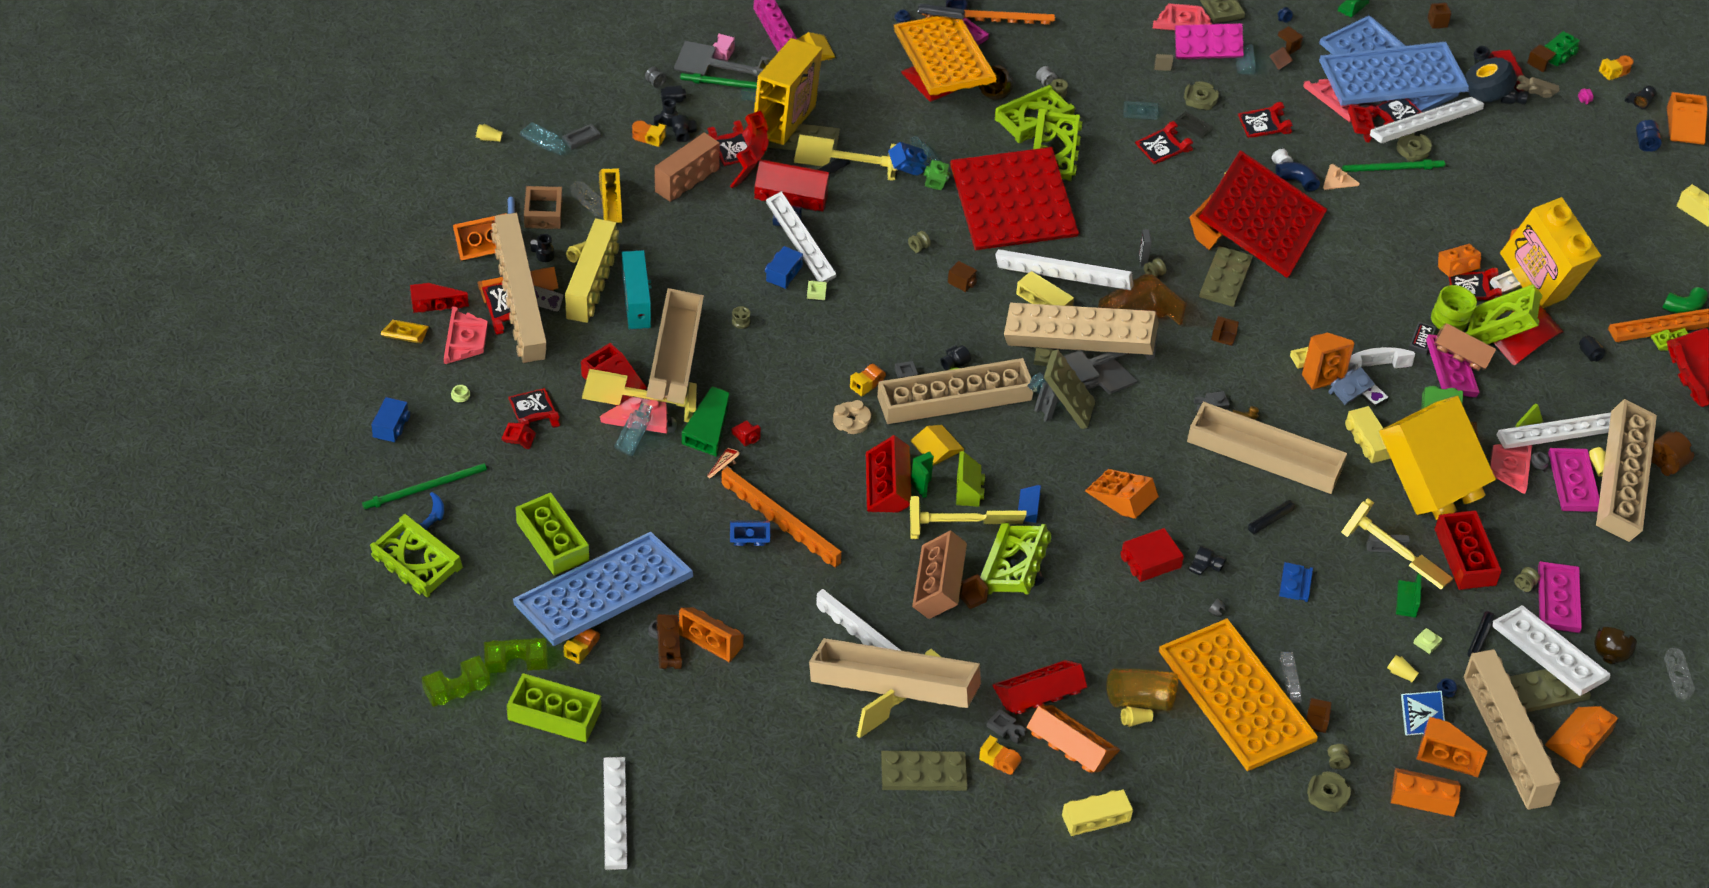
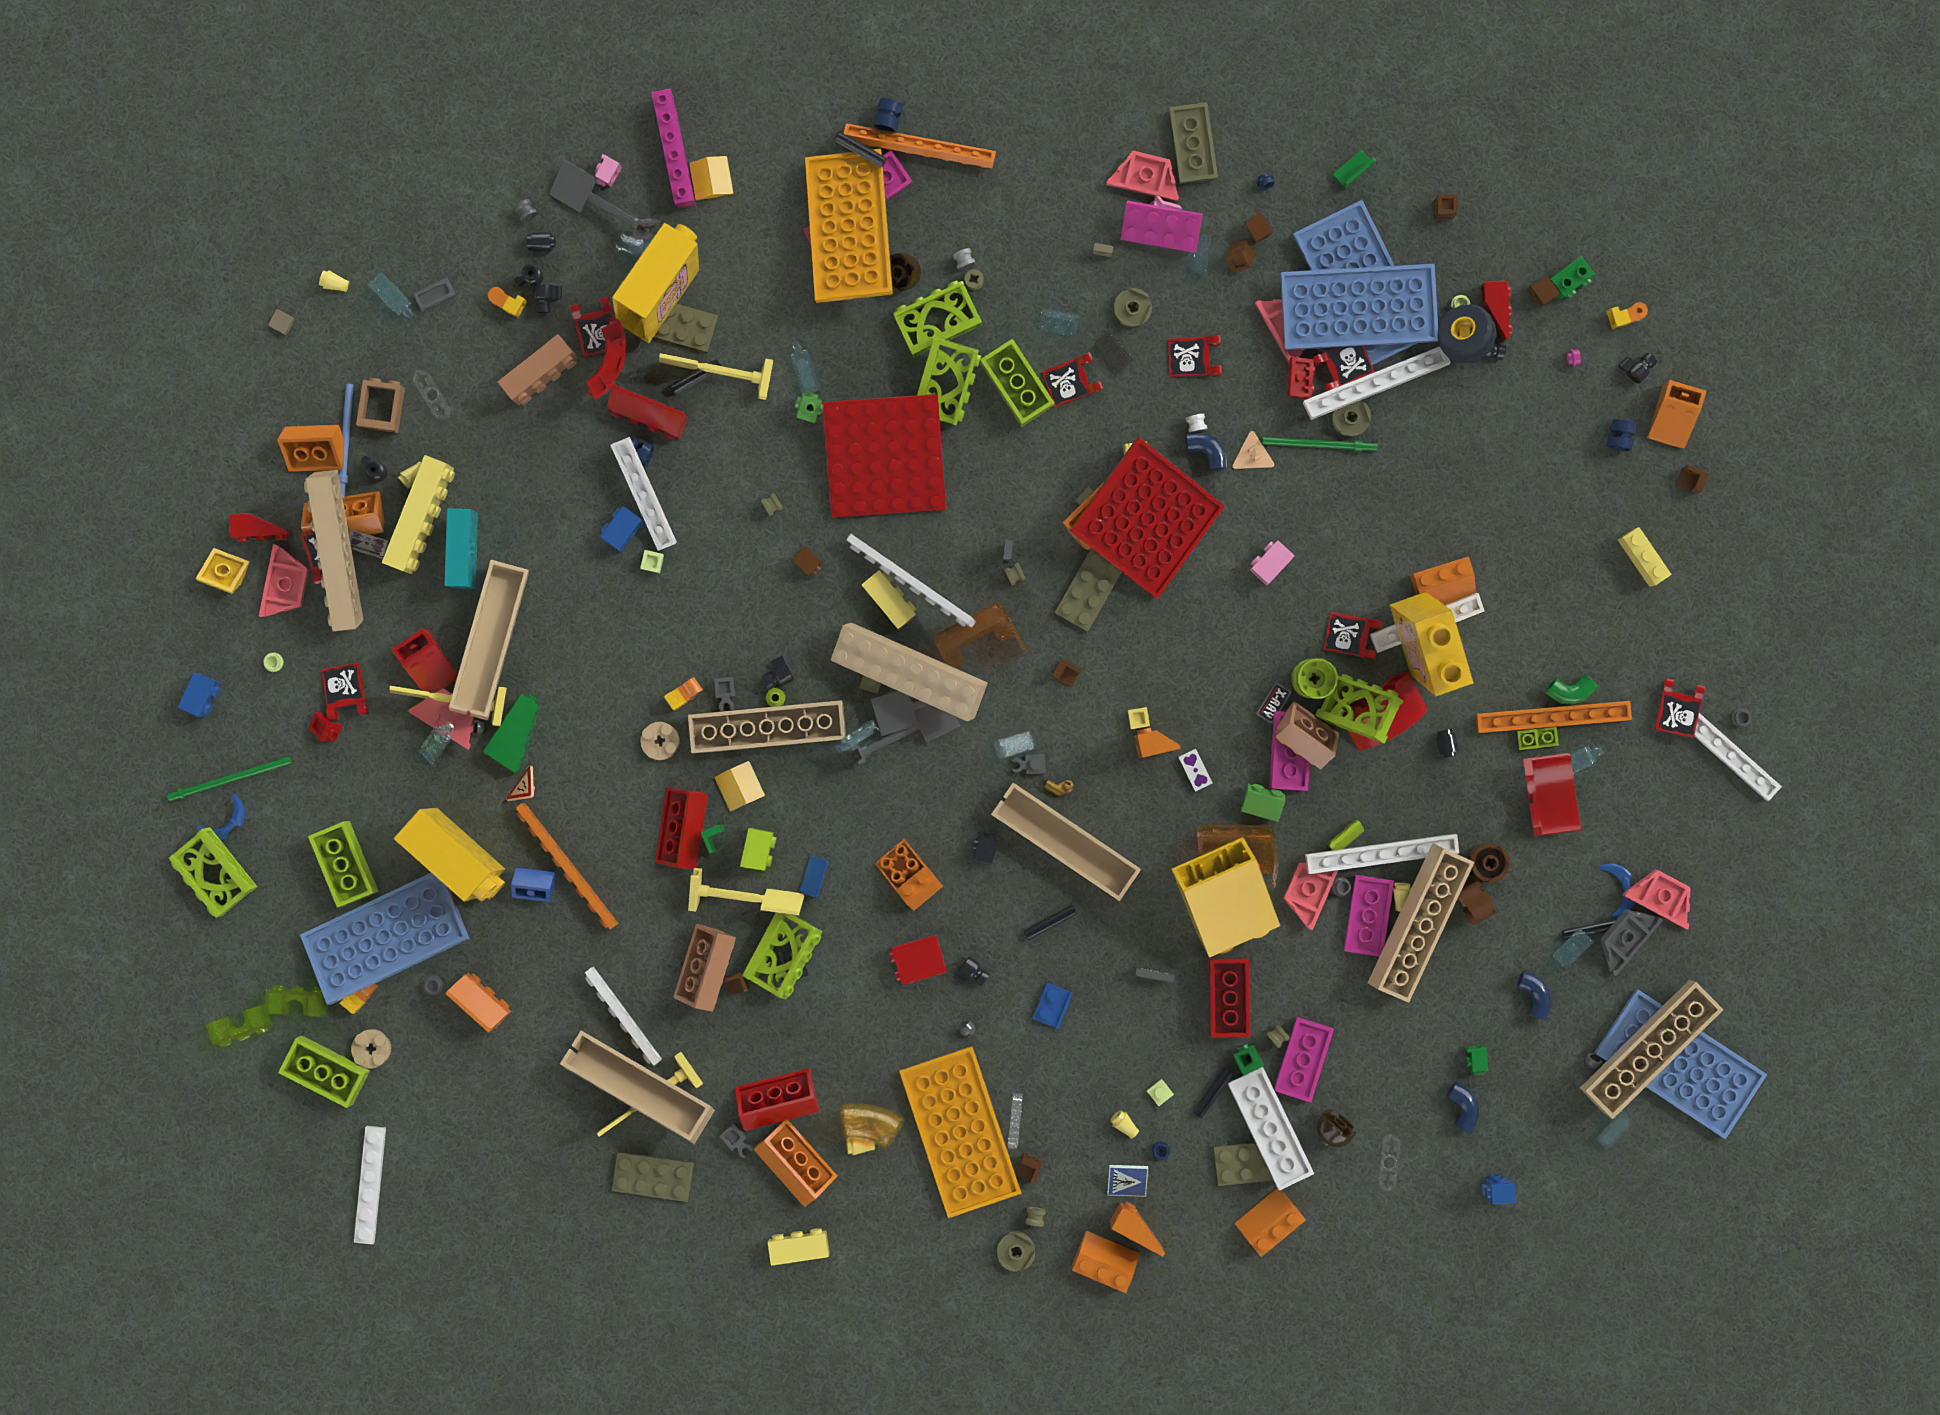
camera: 15 degrees right, 40 degrees up
yellow arch [599,168,622,223] -> none
reddish brown plate [657,614,682,669] -> none
green bar [680,73,757,89] -> none
red bracket [731,420,761,446] -> none
olive wheel [732,306,750,329] -> none
blue brick [888,142,929,175] -> none
dark blue plate [895,10,911,23] -> none
leg [979,735,1022,775] -> none
olive plate [1044,350,1095,429] -> none
sand blue bracket [1328,367,1375,405] -> none
light yellow piece [1341,498,1453,589] -> none
light yellow brick [1345,406,1390,463] -> none
white slope [1347,347,1415,372] -> none
green panel [1396,573,1422,618] -> none
orange brick [1438,244,1481,277] -> none
tan brick [1464,649,1560,810] -> none
black brick [1473,46,1491,64] -> none
dark tan plate [1516,75,1559,98] -> none
none -> dark tan tile [268,309,295,335]
none -> tan plate [351,1029,391,1068]
none -> yellow brick [394,808,505,902]
none -> black brick [972,833,998,864]
none -> lime brick [980,339,1054,427]
none -> clear light blue slope [993,731,1035,760]
none -> green brick [1234,1044,1265,1076]
none -> bright pink brick [1250,541,1295,585]
none -> reddish brown brick [1467,843,1510,882]

